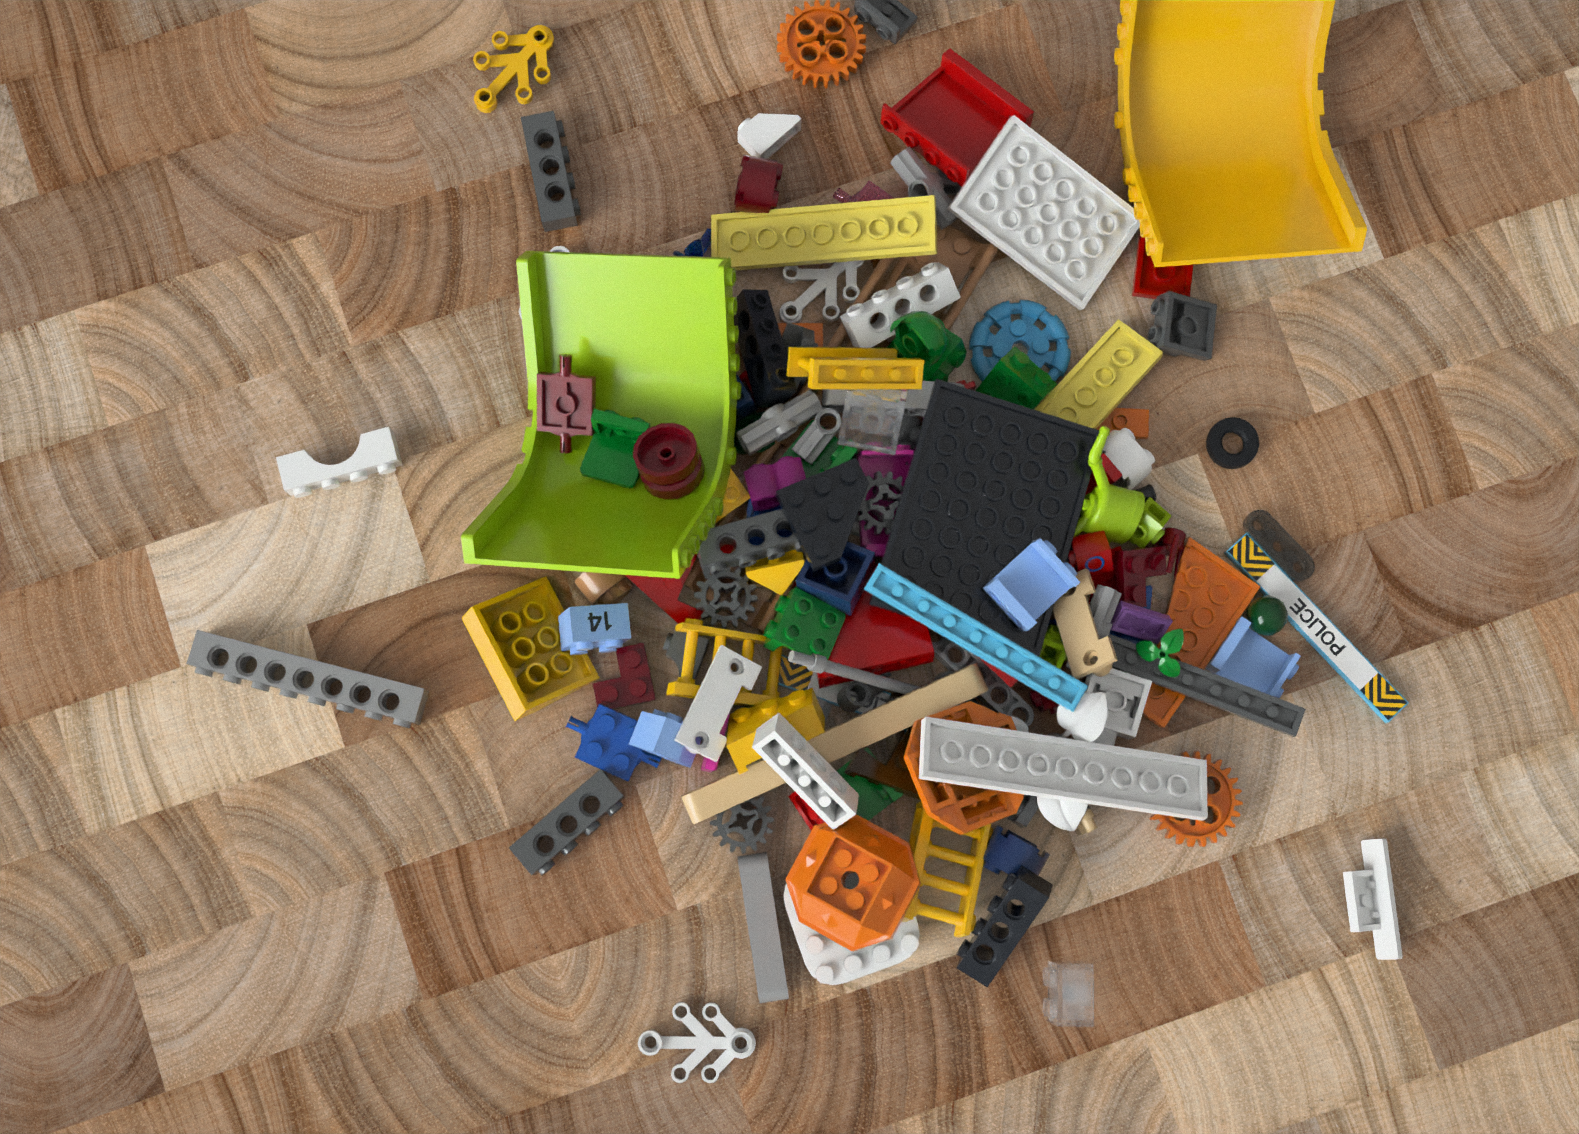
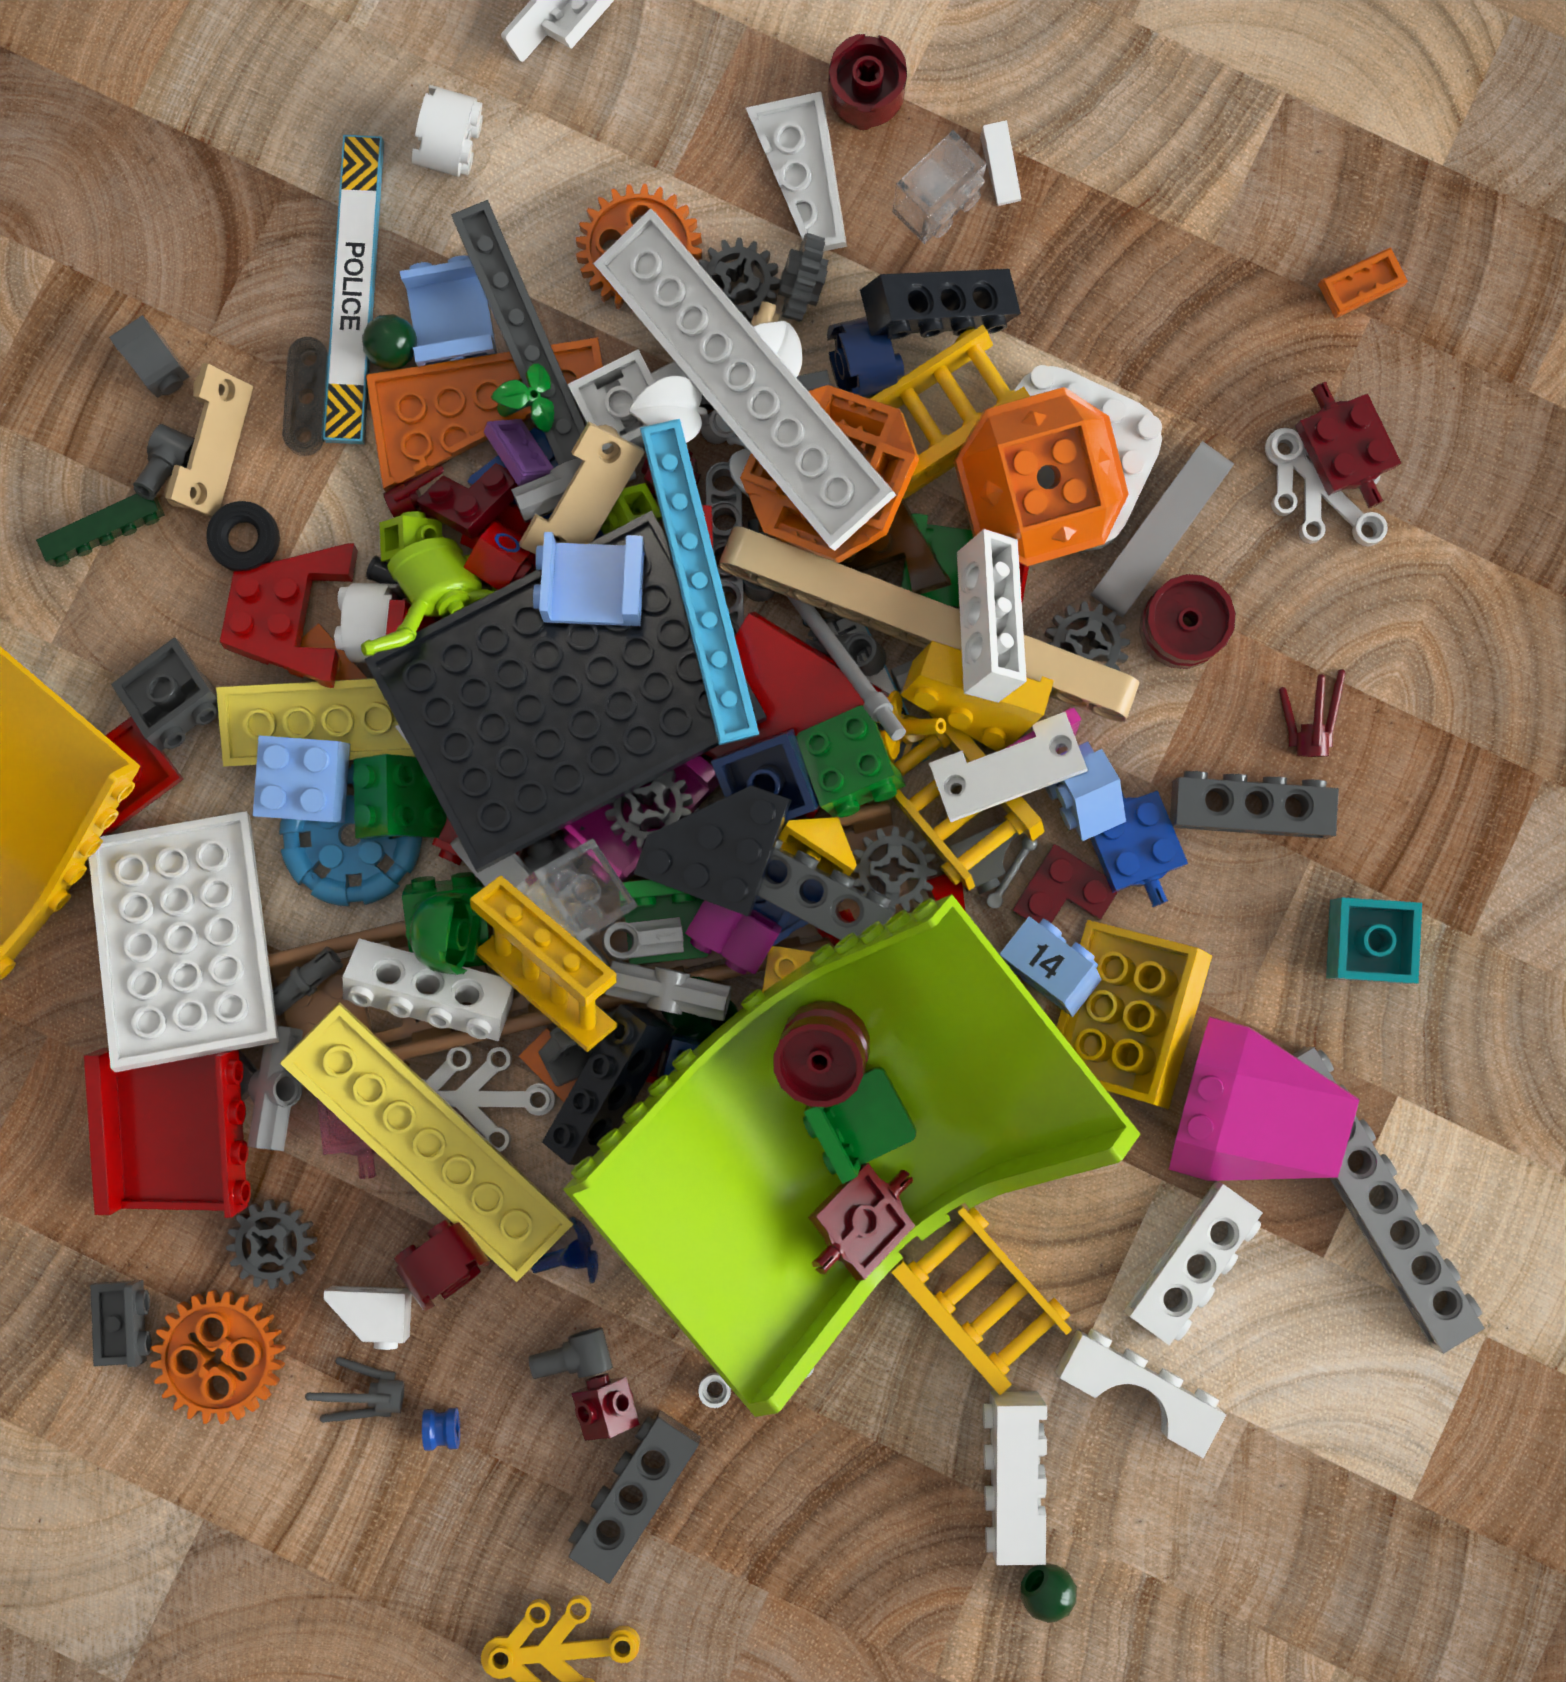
camera: 130 degrees left, 5 degrees up
none -> dark green piece [36,493,165,567]
none -> dark grey arch [109,315,190,398]
none -> dark grey pin [133,424,195,500]
none -> tan brick [165,363,253,518]
none -> red wing [220,543,358,688]
none -> dark grey gear [226,1199,317,1289]
none -> light blue brick [253,735,350,823]
none -> dark grey pin [273,947,343,1016]
none -> dark grey plant [305,1357,405,1423]
none -> white brick [412,85,483,177]
none -> blue wheel [422,1407,460,1451]
none -> dark grey pin [529,1327,613,1379]
none -> dark red brick [571,1373,640,1441]
none -> dark grey gear [699,238,780,323]
none -> white wing [746,92,847,251]
none -> dark grey gear [778,233,829,322]
none -> dark red brick [828,34,907,130]
none -> yellow plant [881,690,946,760]
none -> yellow fence [890,1205,1072,1395]
none -> white piece [980,120,1021,206]
none -> white wedge [983,1391,1047,1565]
none -> light grey hinge [986,836,1038,908]
none -> dark green piece [1020,1563,1077,1623]
none -> white brick [1124,1181,1263,1346]
none -> dark red wheel [1139,574,1236,669]
none -> dark pink wedge [1169,1016,1360,1181]
none -> dark red plant [1279,669,1346,757]
none -> dark red plate [1295,382,1401,509]
none -> teal brick [1326,897,1422,984]

